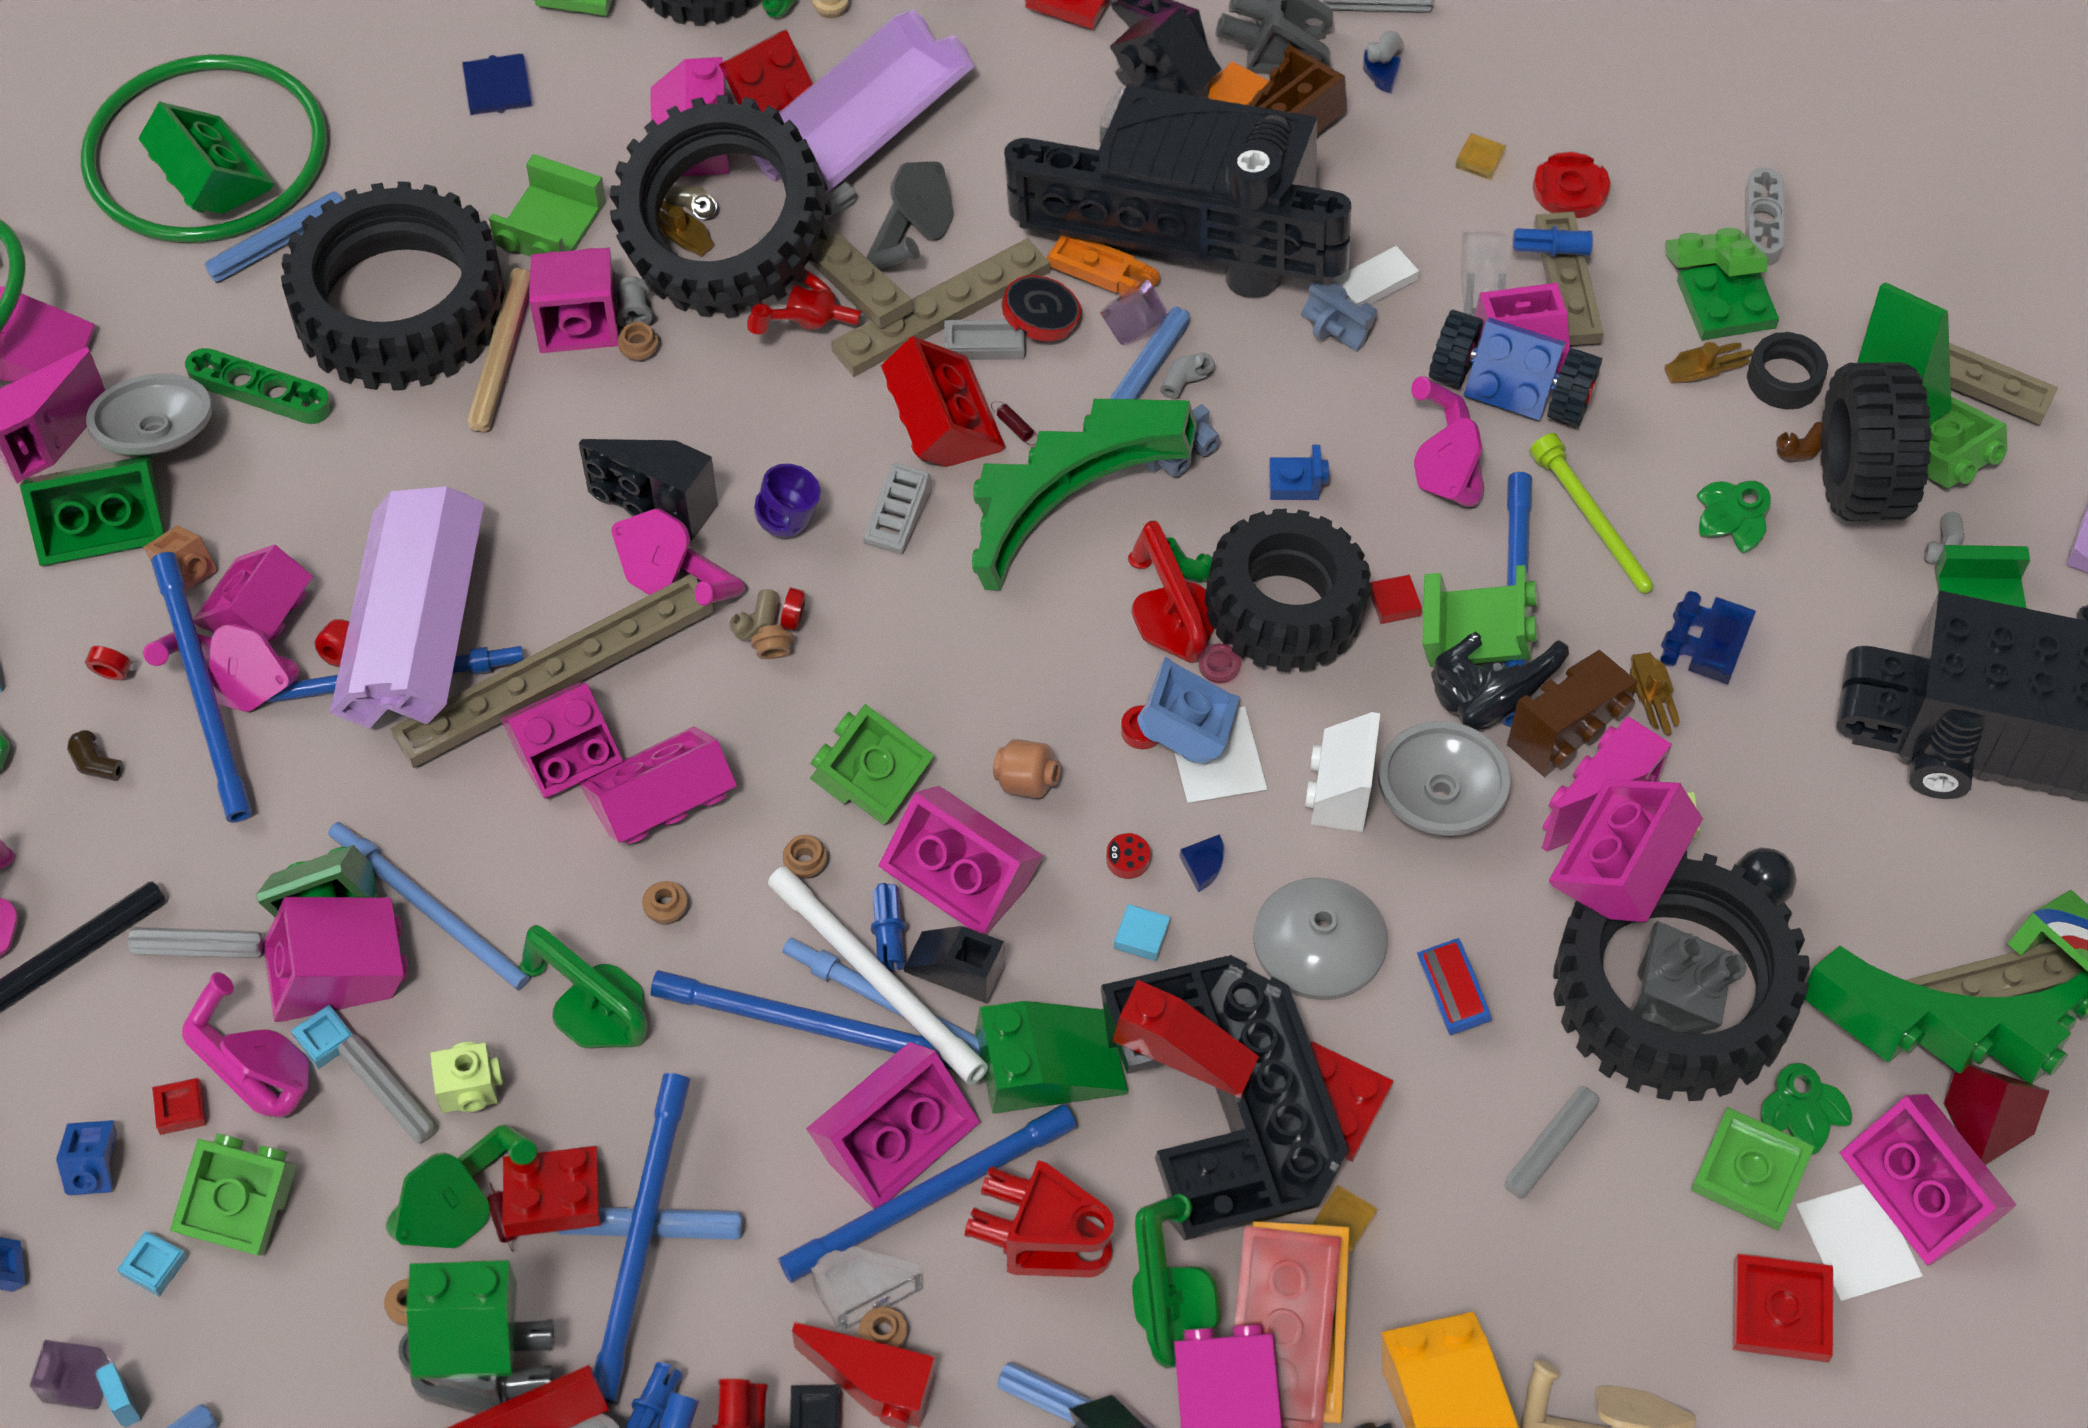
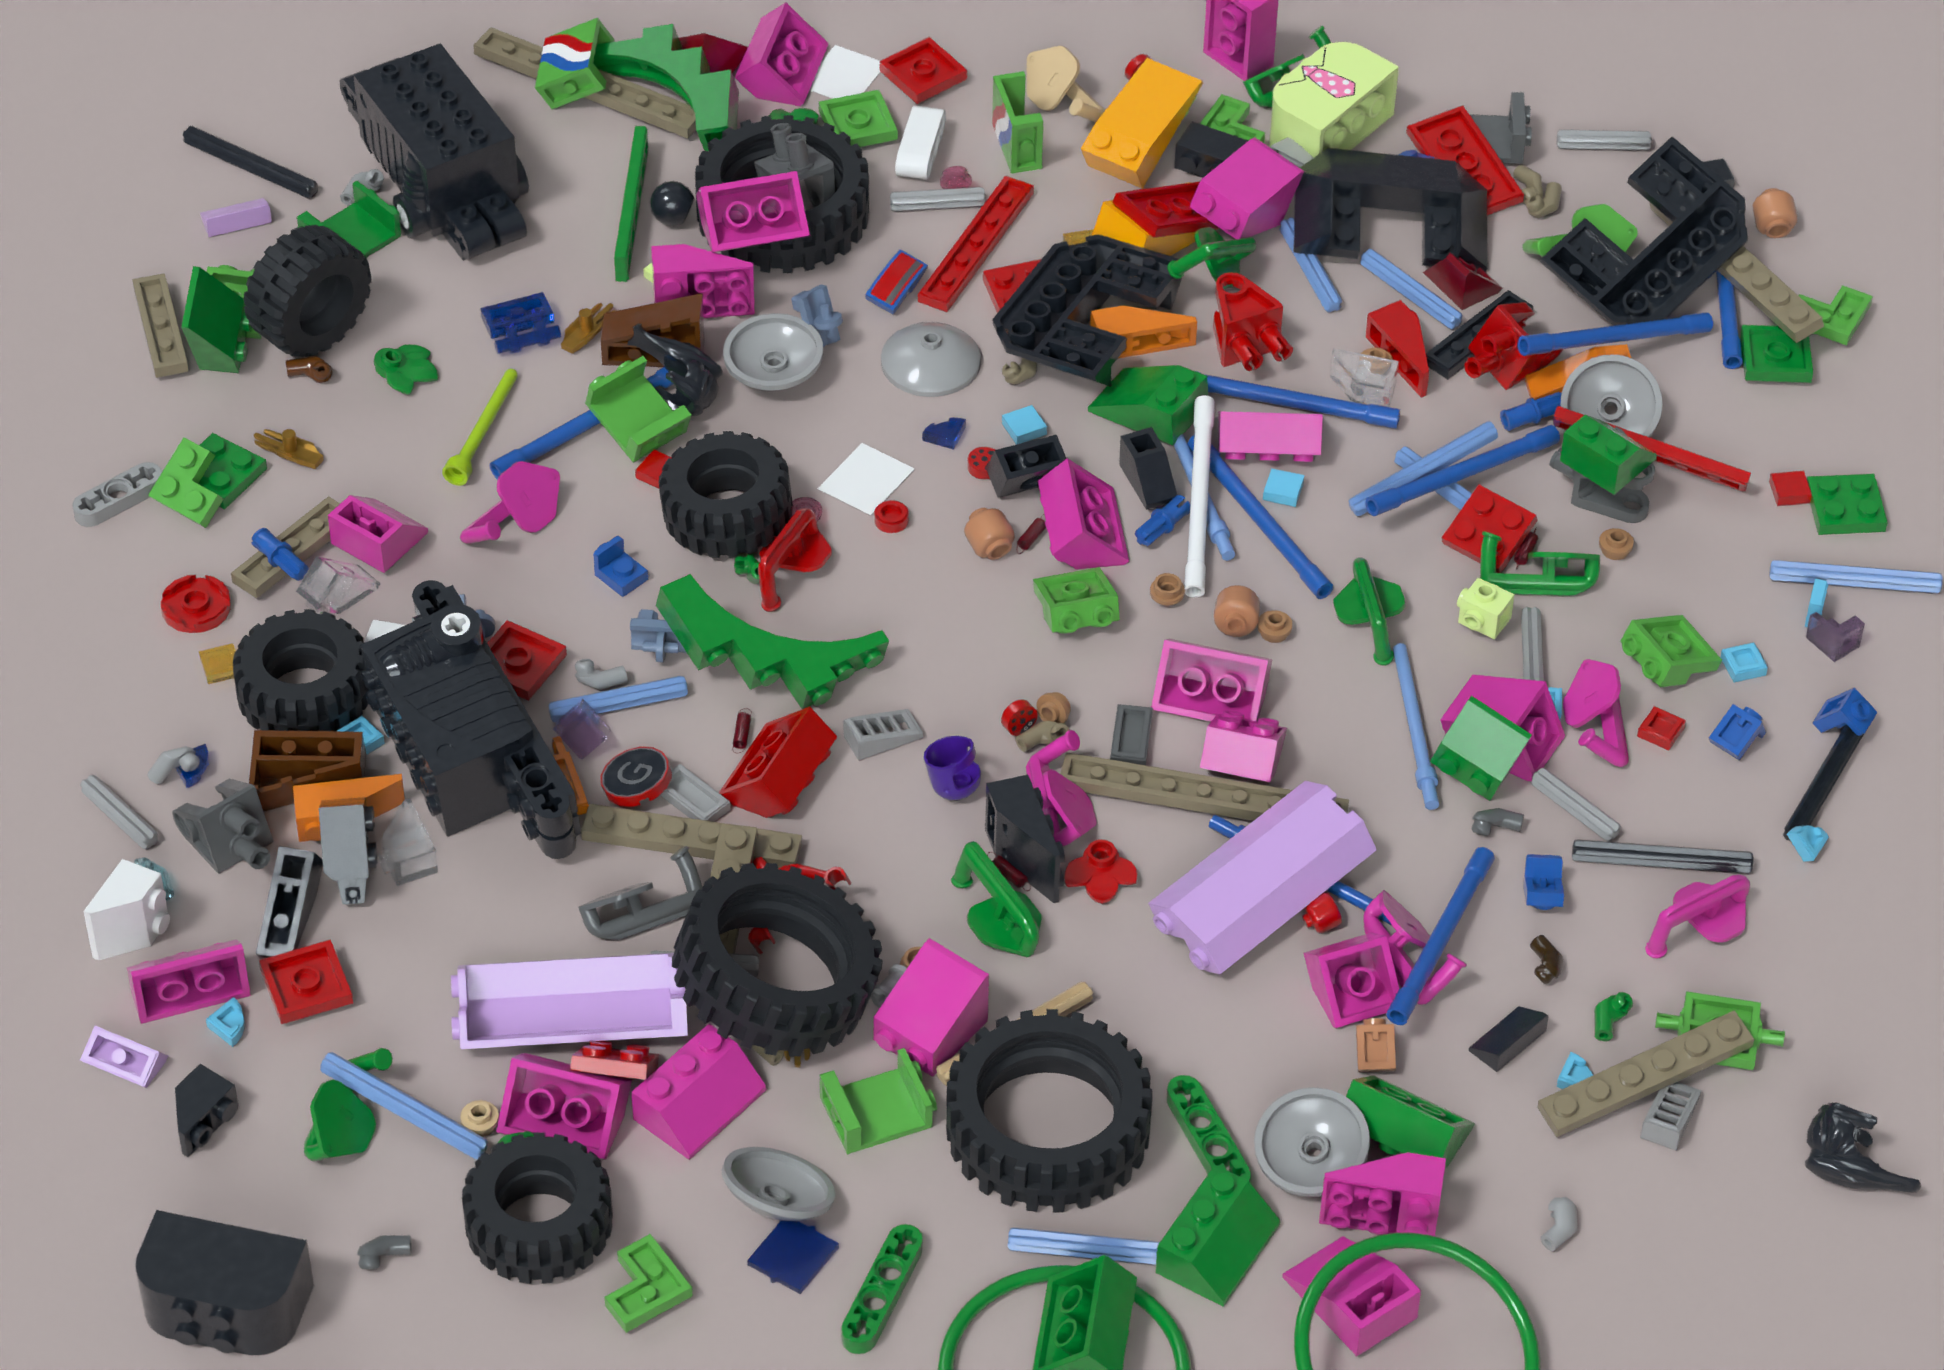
camera: 135 degrees left, 10 degrees down
red tile [85,646,132,680] -> none
red slope [1113,980,1259,1098] -> none
medium blue slope [1137,657,1240,763] -> none
white slope [1305,712,1380,832] -> none
plate [1429,309,1602,427] -> none
black tyre [1746,332,1829,410] -> none
none -> black tyre [233,609,369,731]
none -> red plate [487,620,567,701]
none -> dark pink slope [496,1053,632,1159]
none -> green tile [614,126,649,282]
none -> light grey dish [722,1147,835,1221]
none -> sand blue hips [791,284,843,347]
none -> green beam [841,1224,923,1354]
none -> white beam [895,105,946,180]
none -> red tile [918,175,1034,312]
none -> clear pink plate [940,166,972,189]
none -> green piece [951,841,1042,957]
none -> black brick [986,434,1067,498]
none -> bright green panel [992,71,1043,174]
none -> dark red piece [1017,514,1046,554]
none -> red plate [1064,839,1137,903]
none -> orange slope [1090,305,1197,358]
none -> dark grey tile [1110,704,1153,765]
none -> green slope [1155,1165,1281,1307]
none -> nougat head [1214,585,1260,637]
none -> medium azure tile [1263,468,1305,507]
none -> medium blue axle [1349,421,1498,516]
none -> black slope [1469,1006,1549,1072]
none -> dark grey arm [1472,808,1524,836]
none -> blue bracket [1523,854,1564,910]

